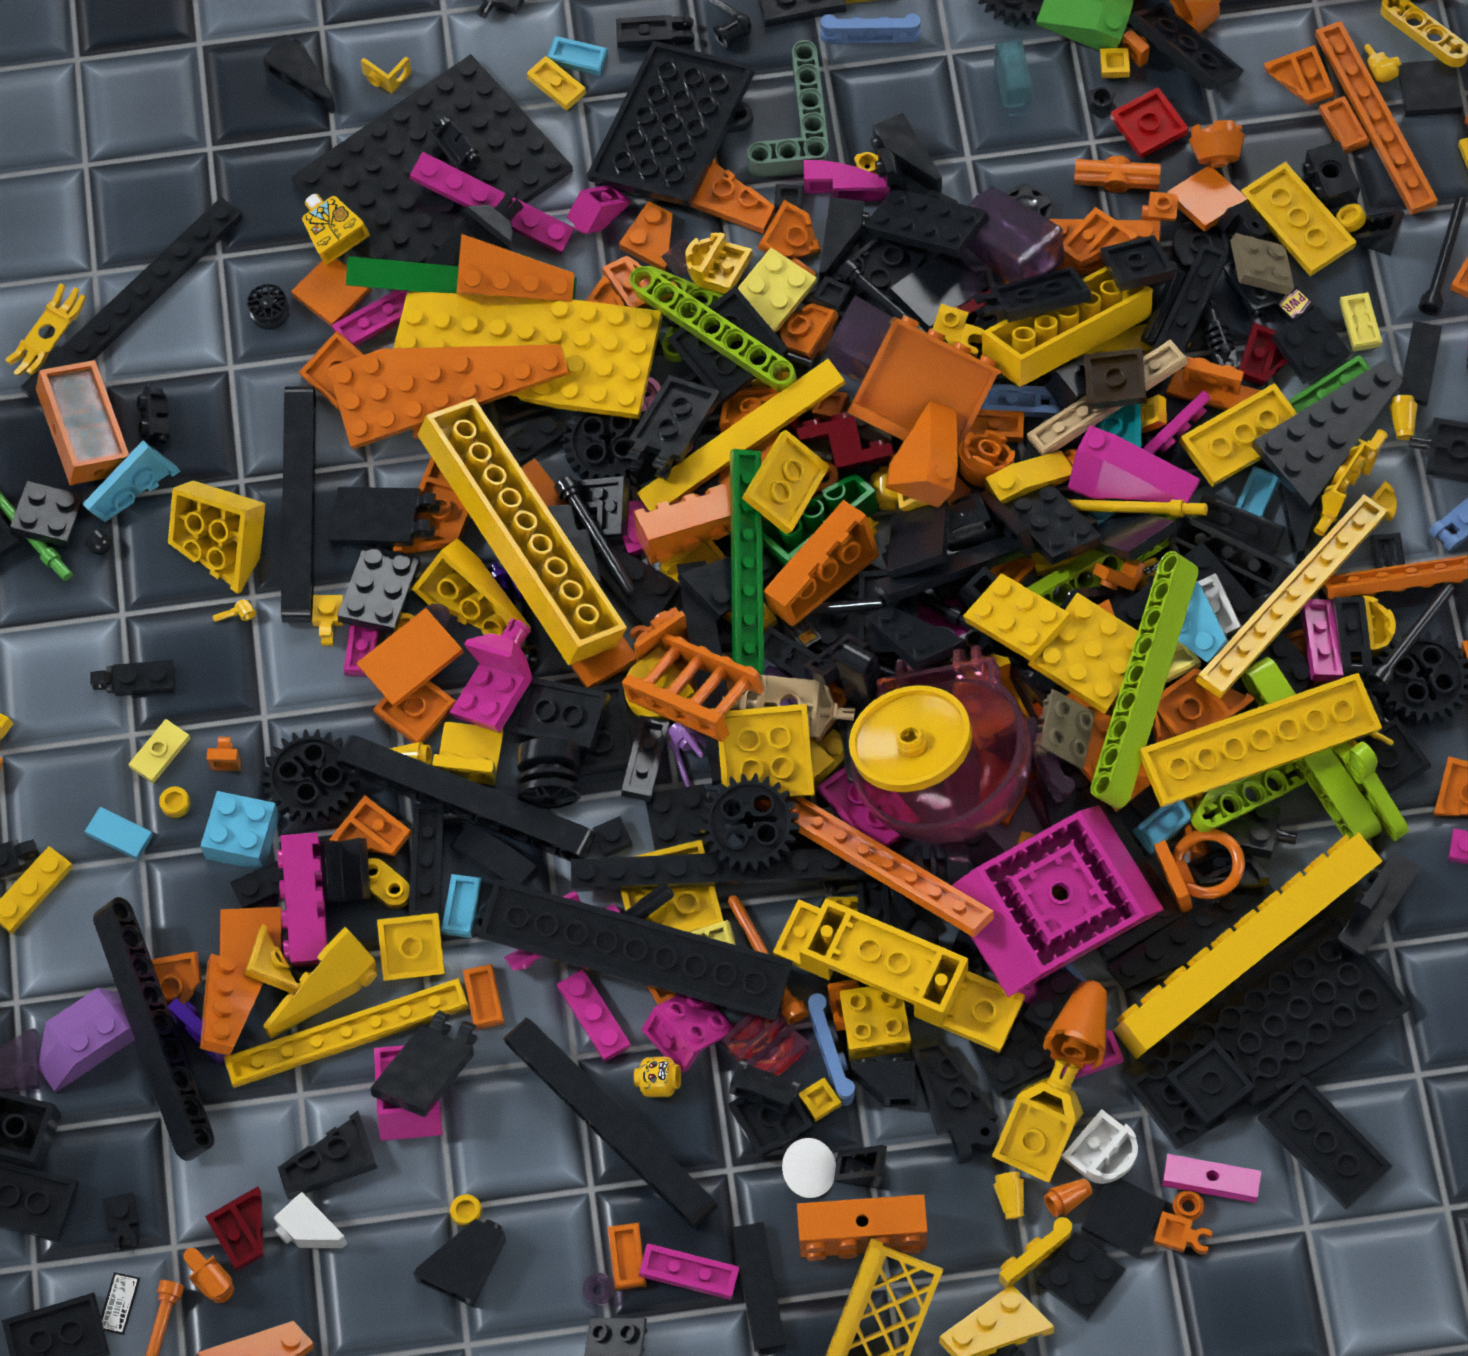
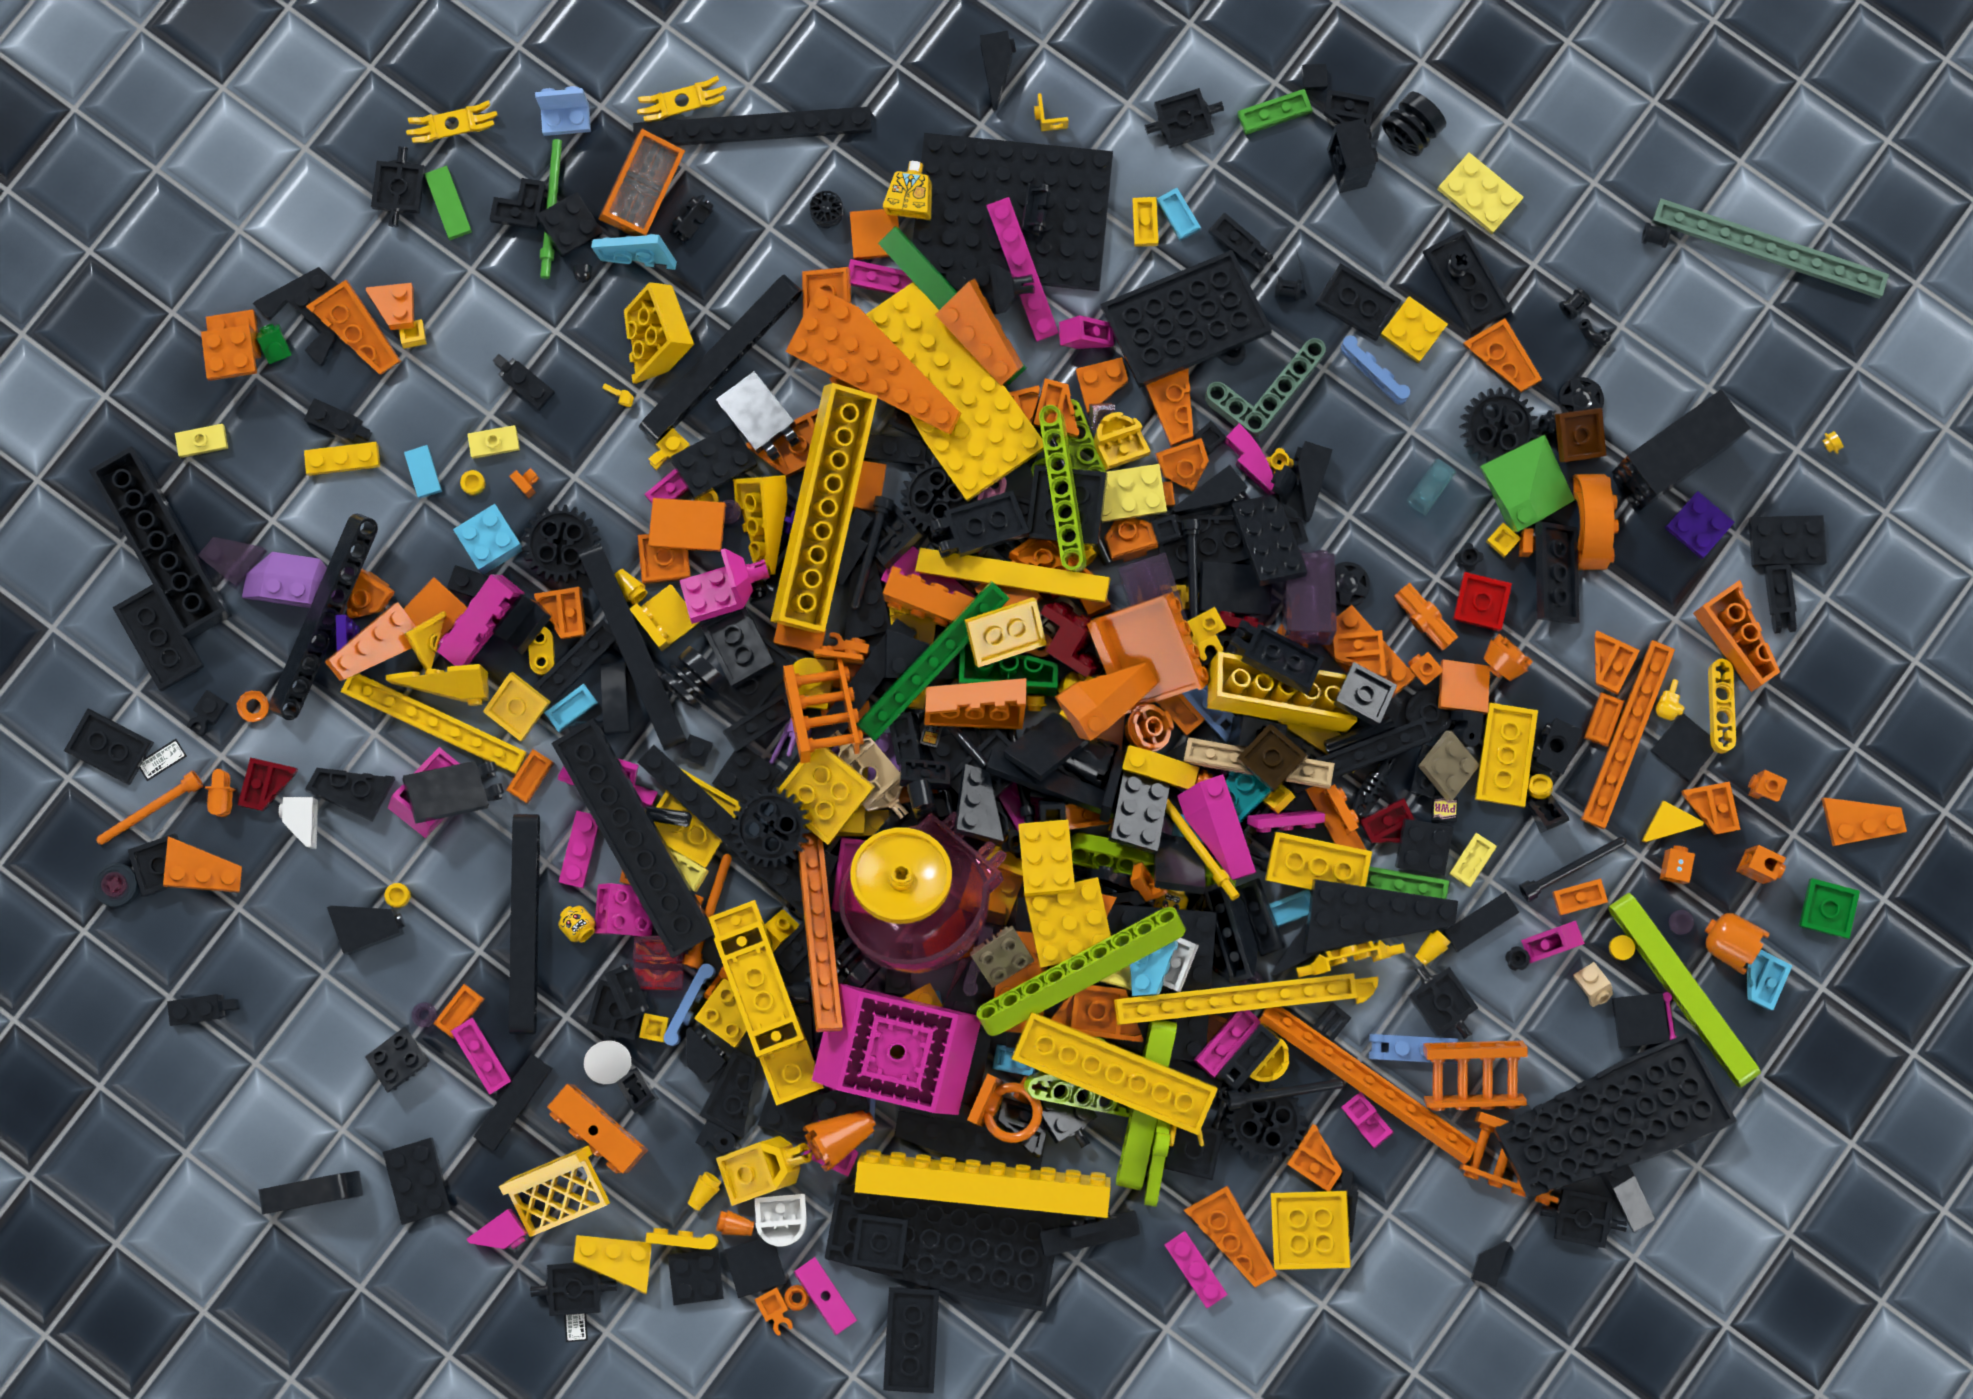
camera: 40 degrees right, 15 degrees up
none -> orange piece [236,691,269,722]

